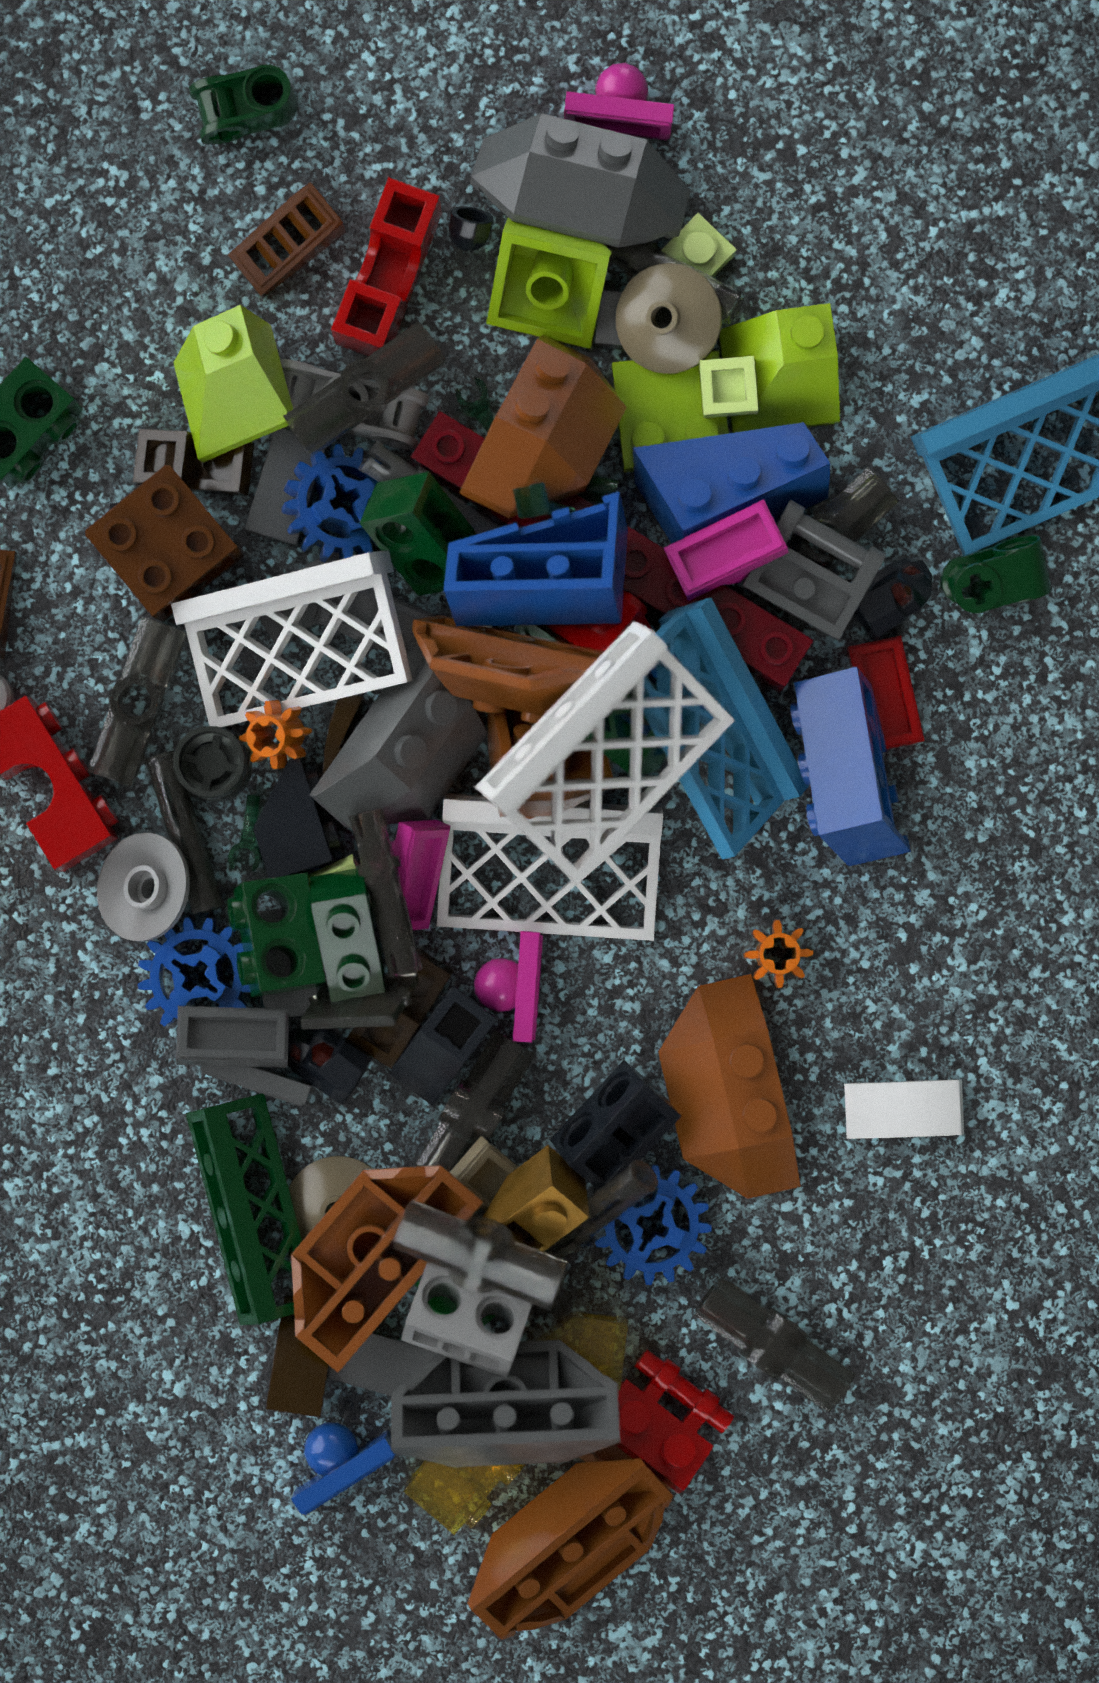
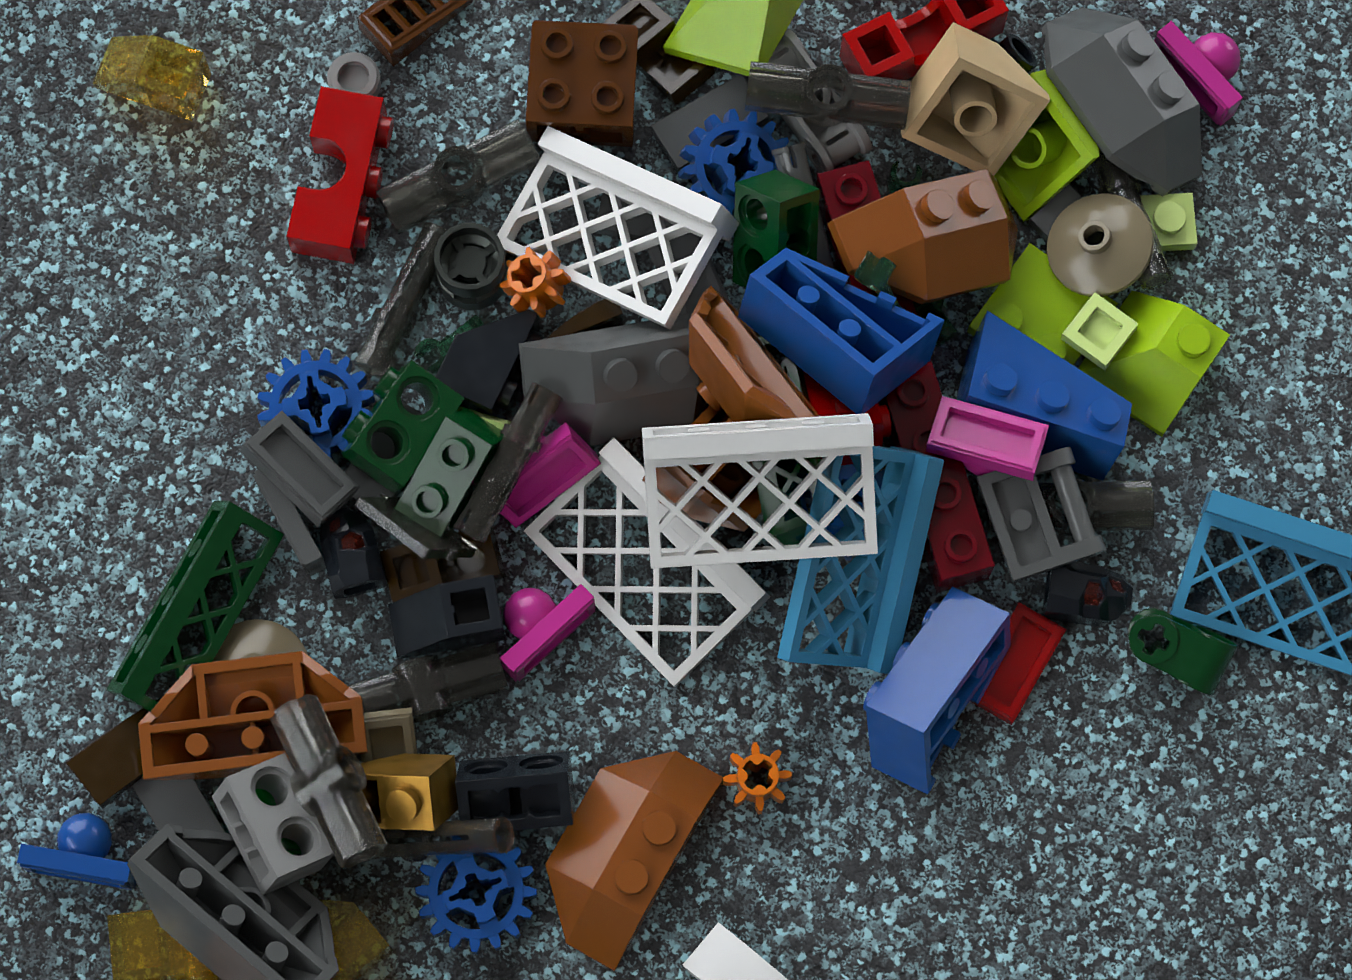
camera: 40 degrees right, 10 degrees down
light grey dish [97,832,190,942] -> none
none -> tan slope [897,22,1050,176]

